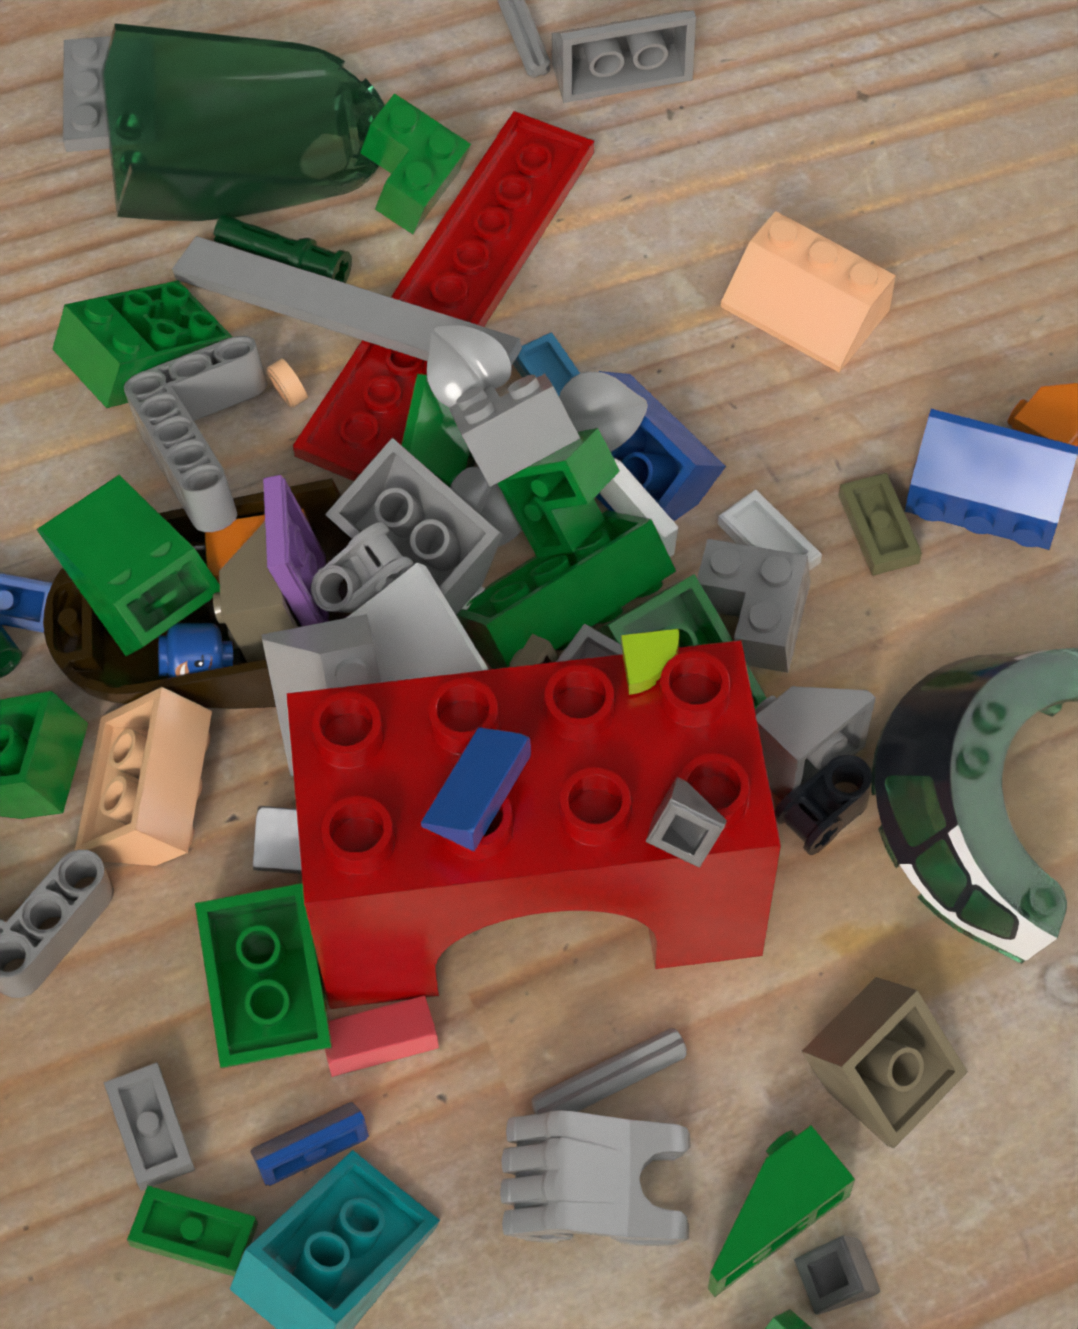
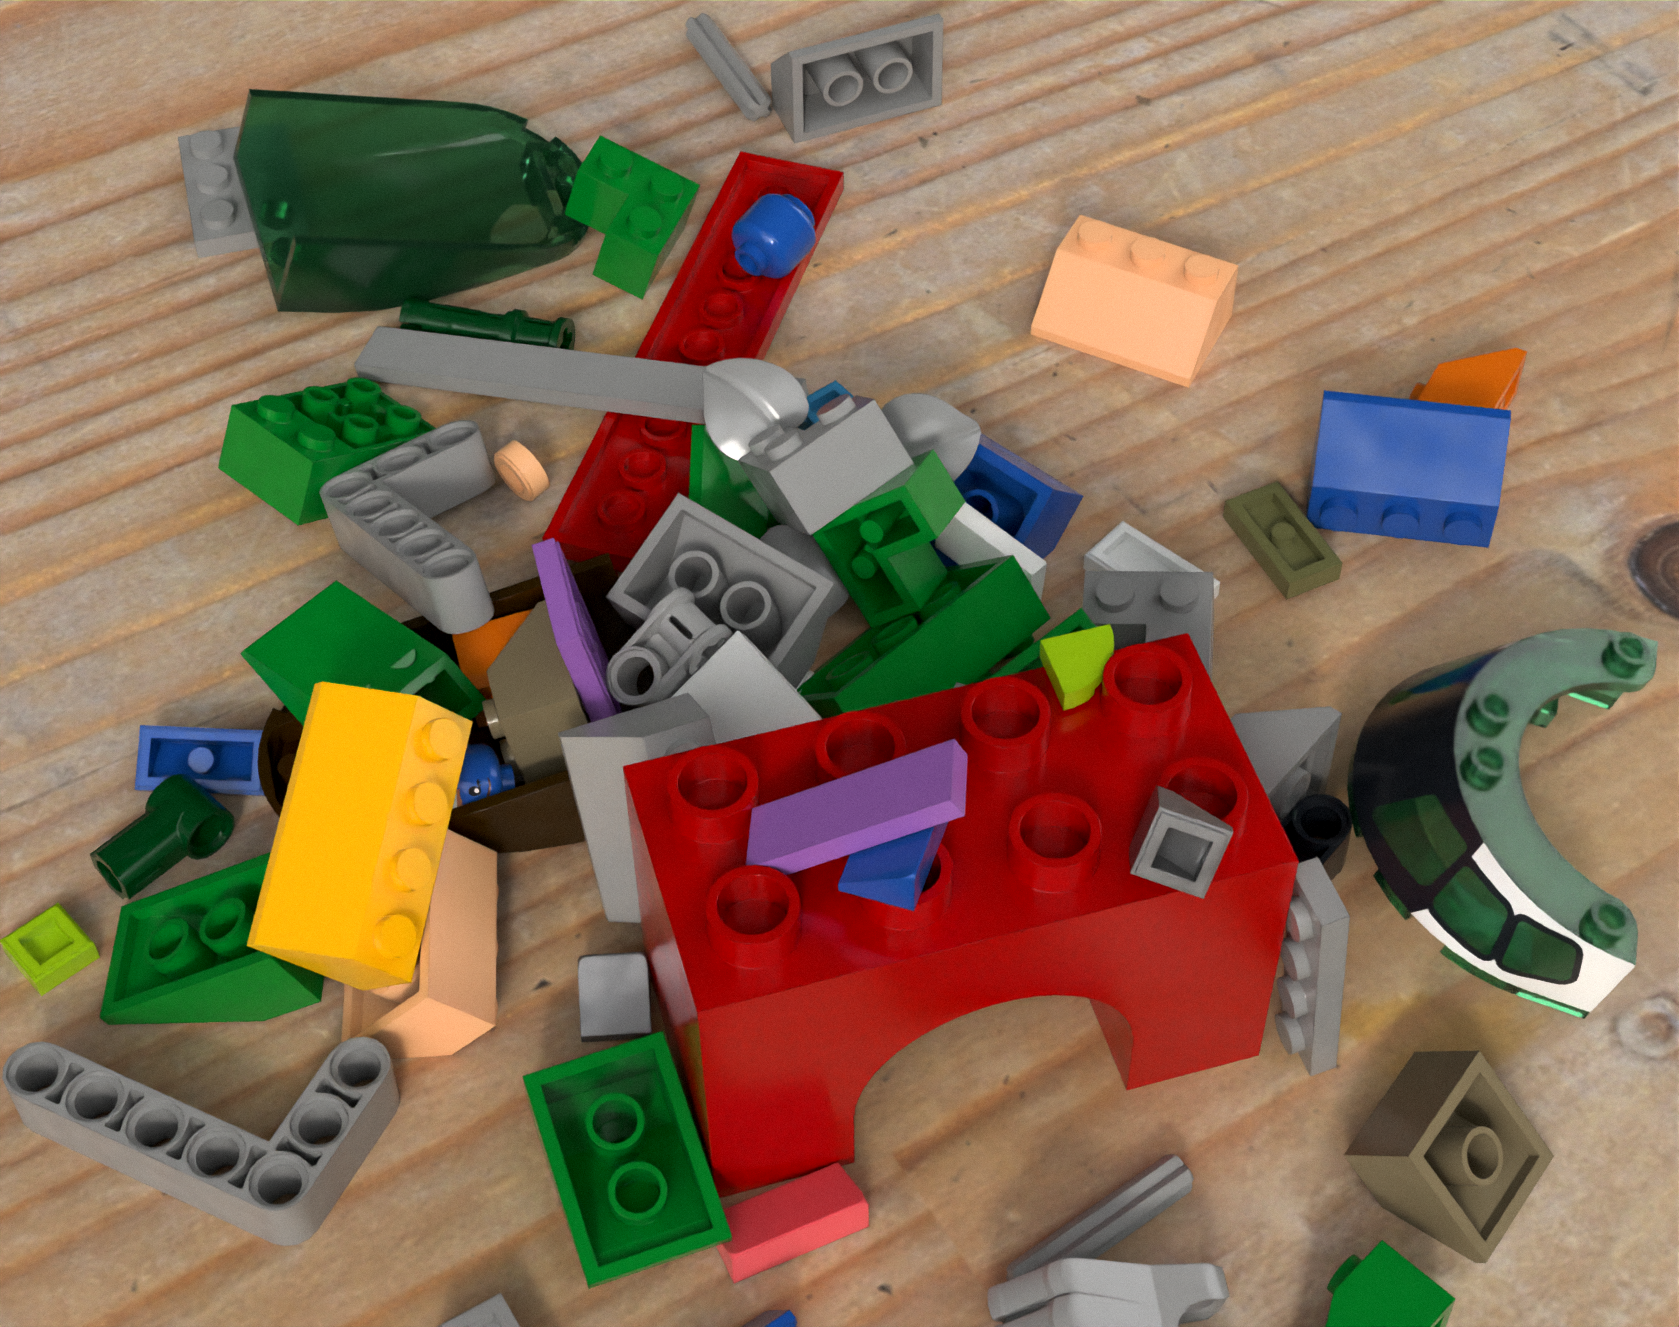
camera: 10 degrees left, 10 degrees down
none -> yellow slope [246,682,473,991]
none -> blue head [731,194,816,279]
none -> medium lavender tile [746,739,968,875]
none -> light grey plate [1275,857,1350,1076]

